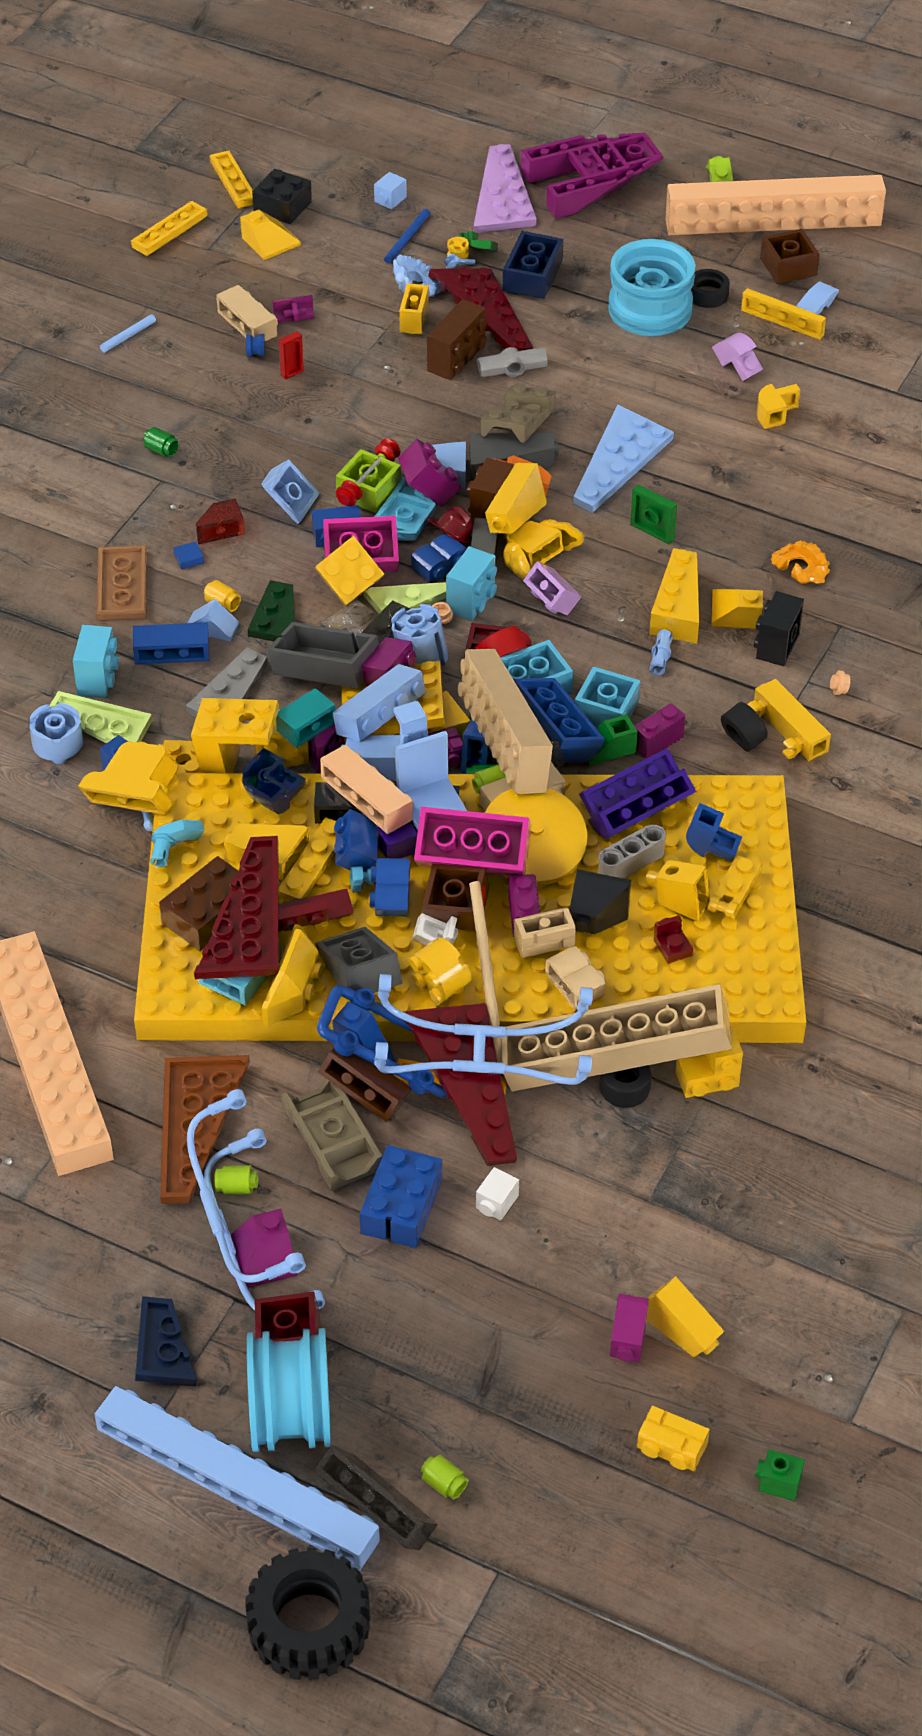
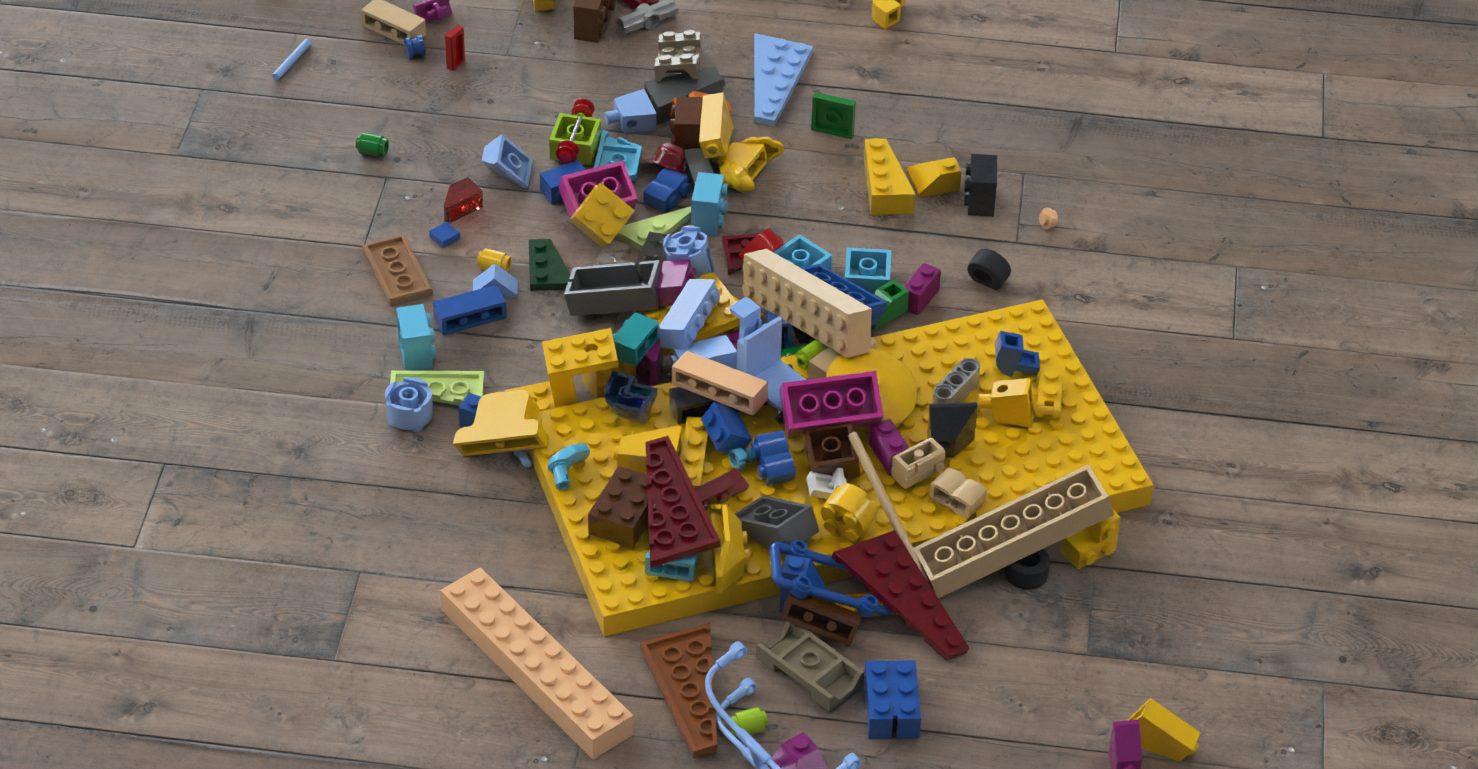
camera: 20 degrees left, 5 degrees down
light grey wing [186,647,268,717] -> none
light blue bar [374,974,593,1085] -> none
dark purple brick [377,822,418,859] -> none
magenta brick [398,439,461,507] -> none
white brick [476,1167,519,1221] -> none
lavender brick [523,561,582,615] -> none
dark purple brick [579,748,697,838] -> none
light blue pin [649,630,673,675] -> none
dark red bracket [654,915,693,964] -> none
yellow brick [747,679,831,762] -> none
light orange piece [771,540,830,584] -> none

